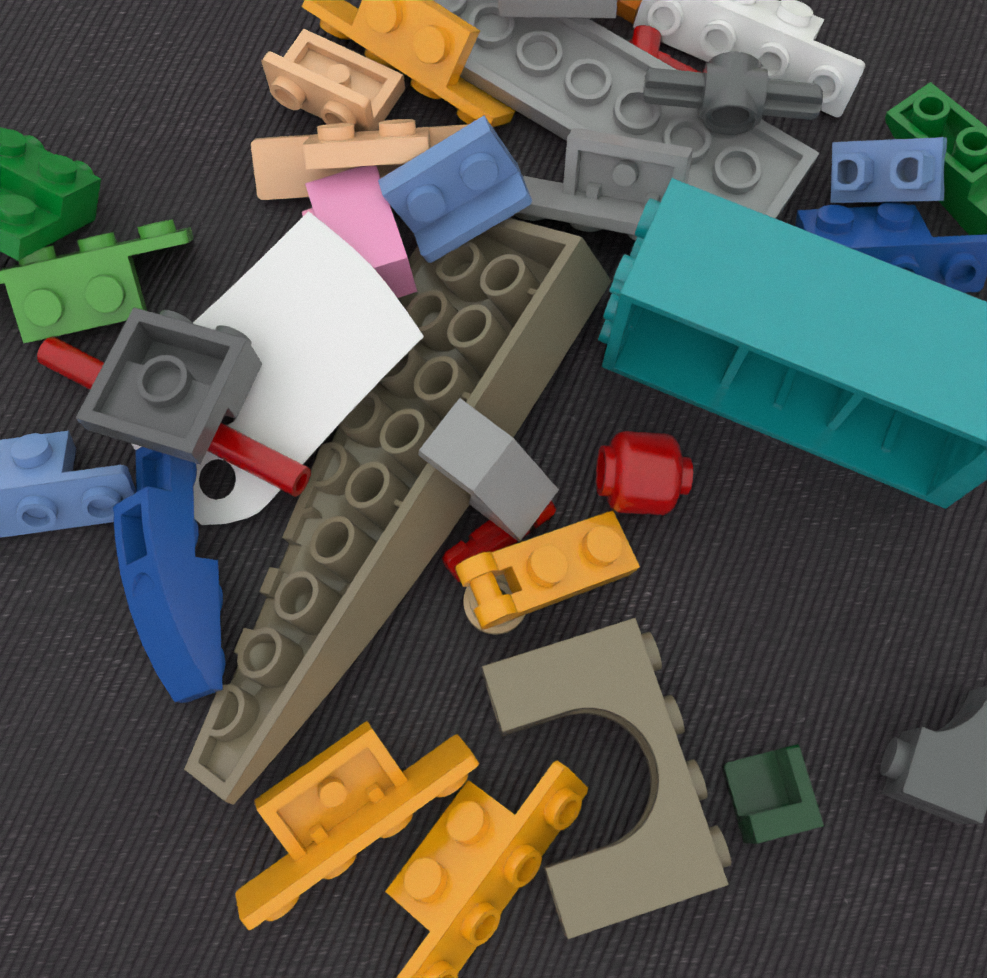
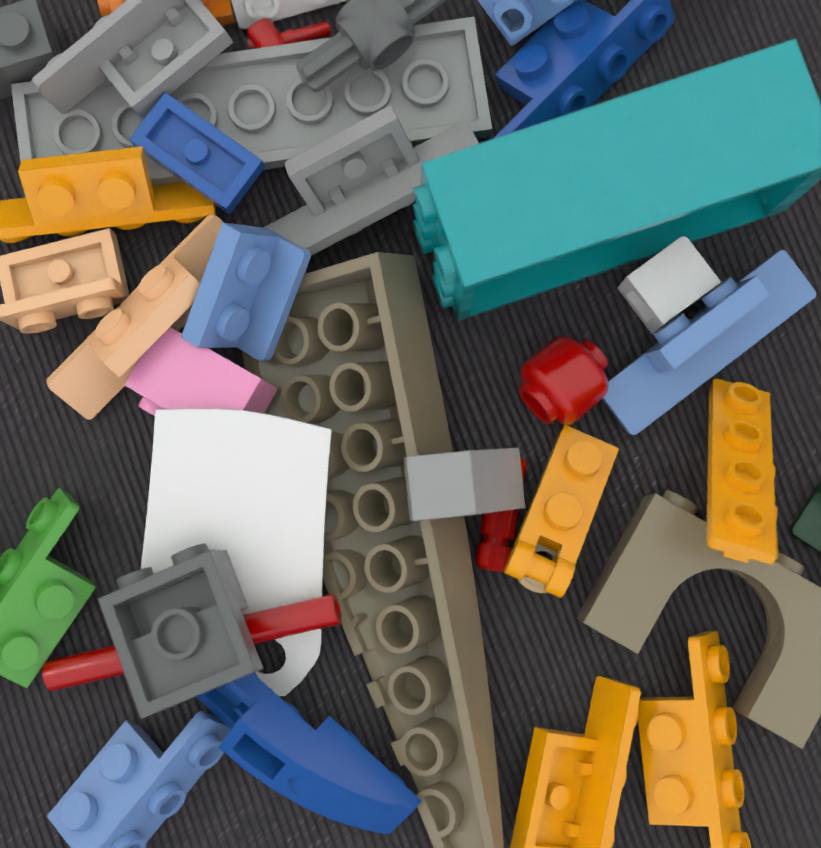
camera: 40 degrees left, 10 degrees up
none -> blue plate [129,92,265,215]
none -> medium blue bracket [602,250,816,435]
none -> white panel [617,236,721,334]
none -> light orange bracket [707,379,777,565]

